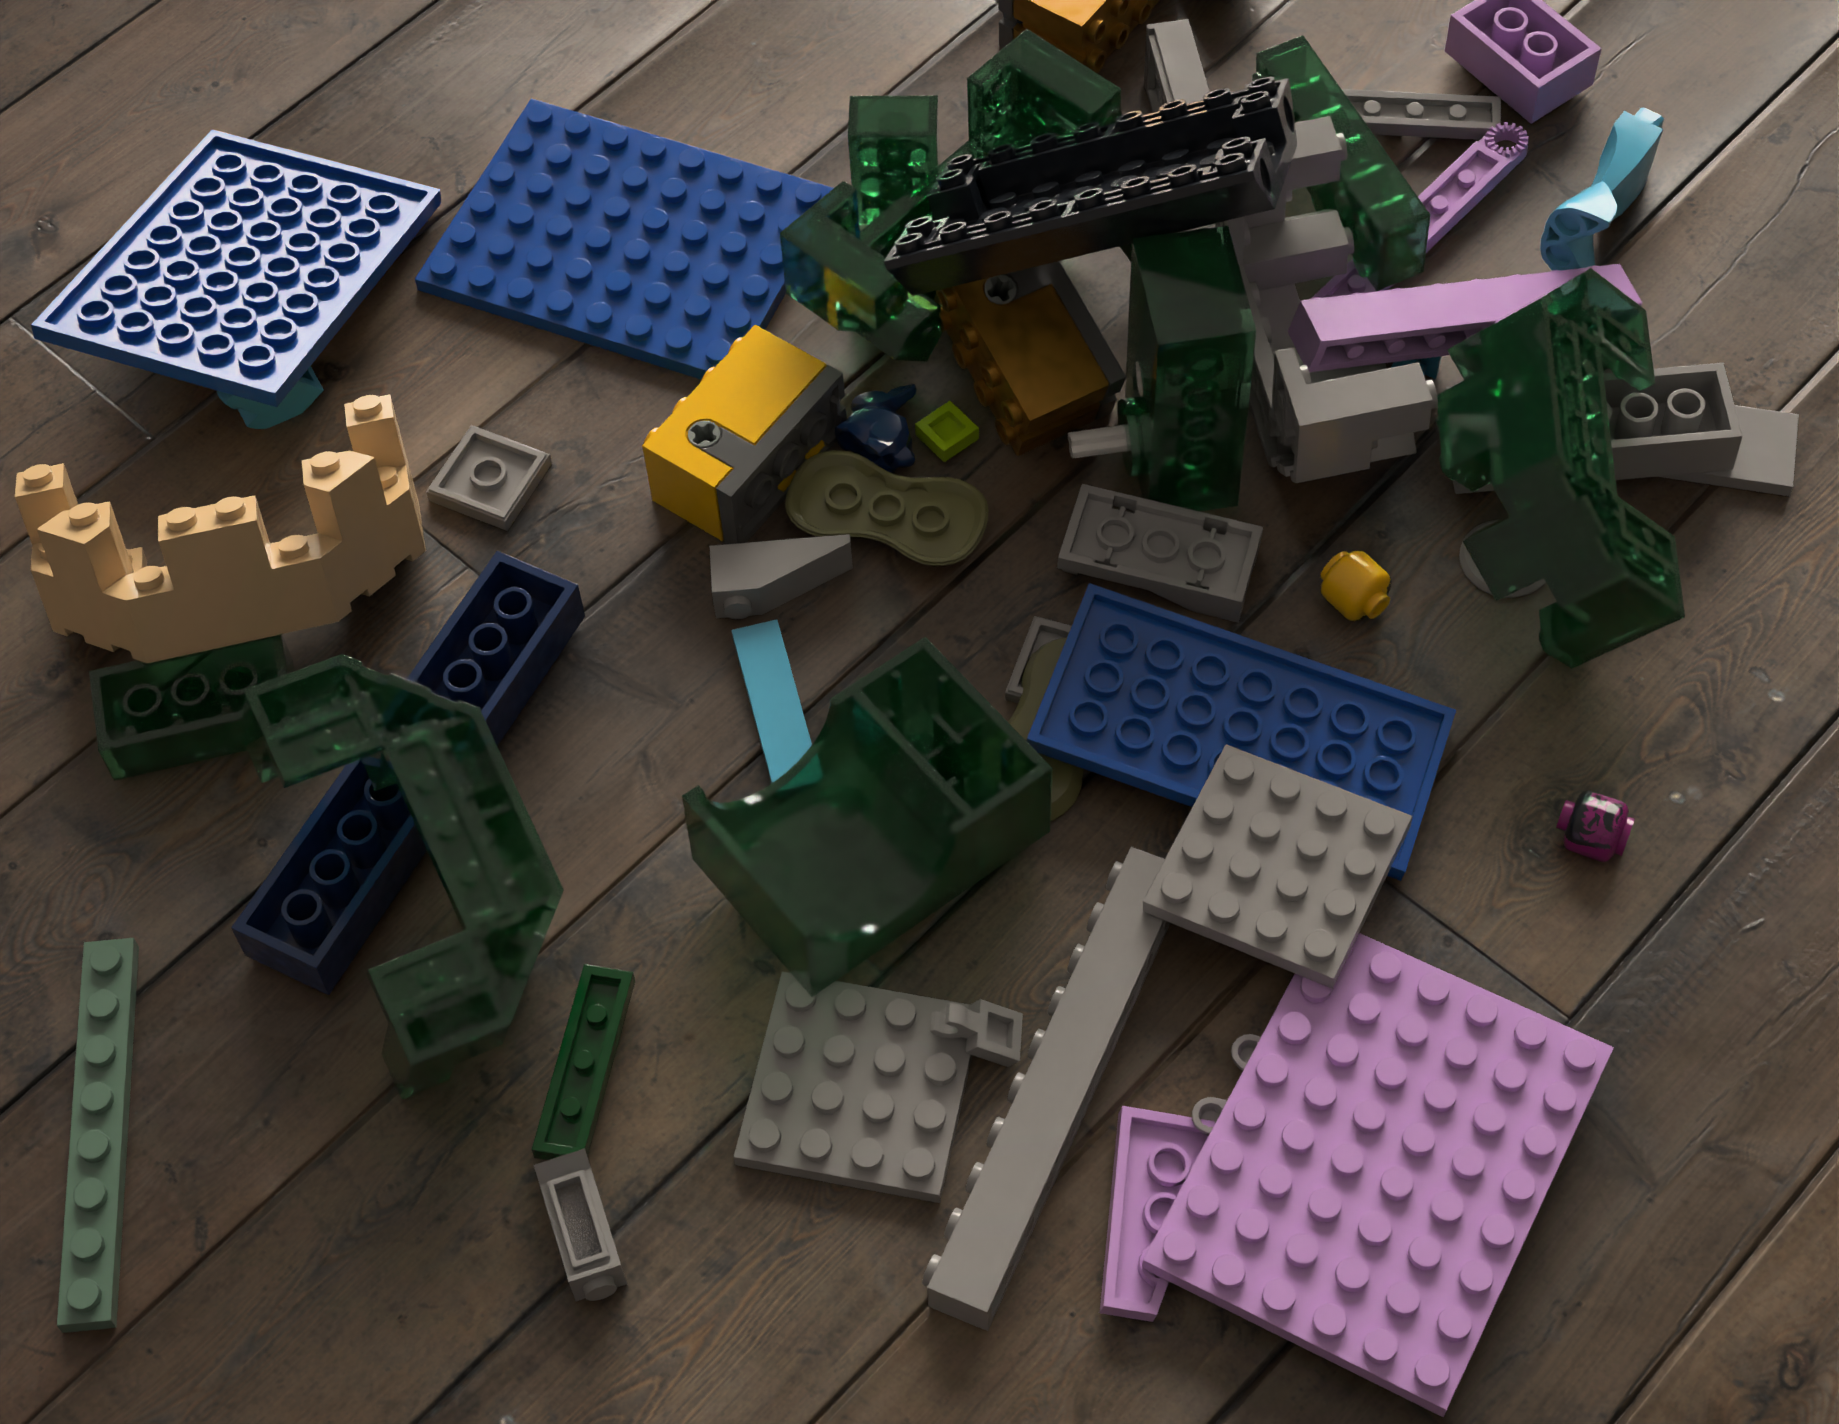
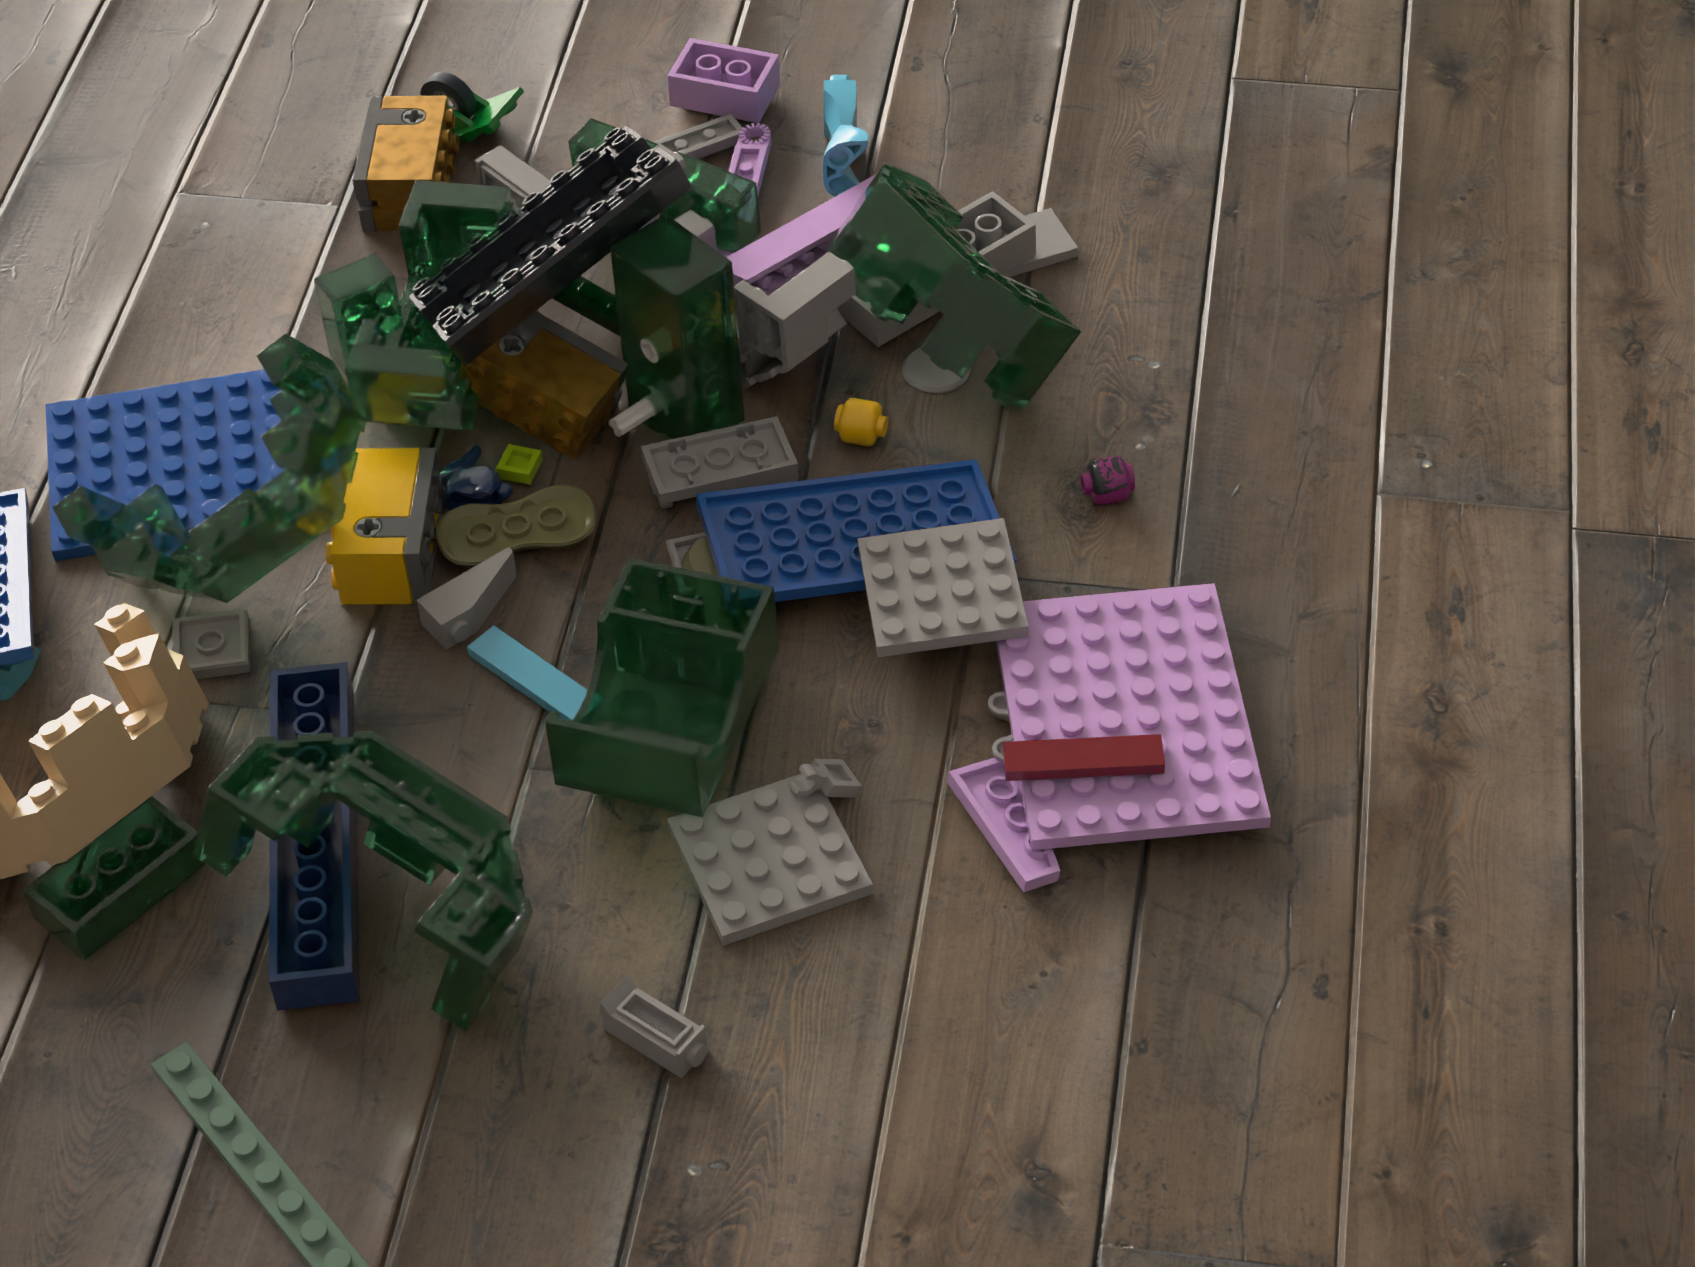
camera: 35 degrees left, 10 degrees down
dark green plate [531,964,635,1160] -> none
light grey brick [922,847,1171,1331] -> none
none -> clear green brick [52,334,367,603]
none -> dark red tile [1003,734,1165,781]

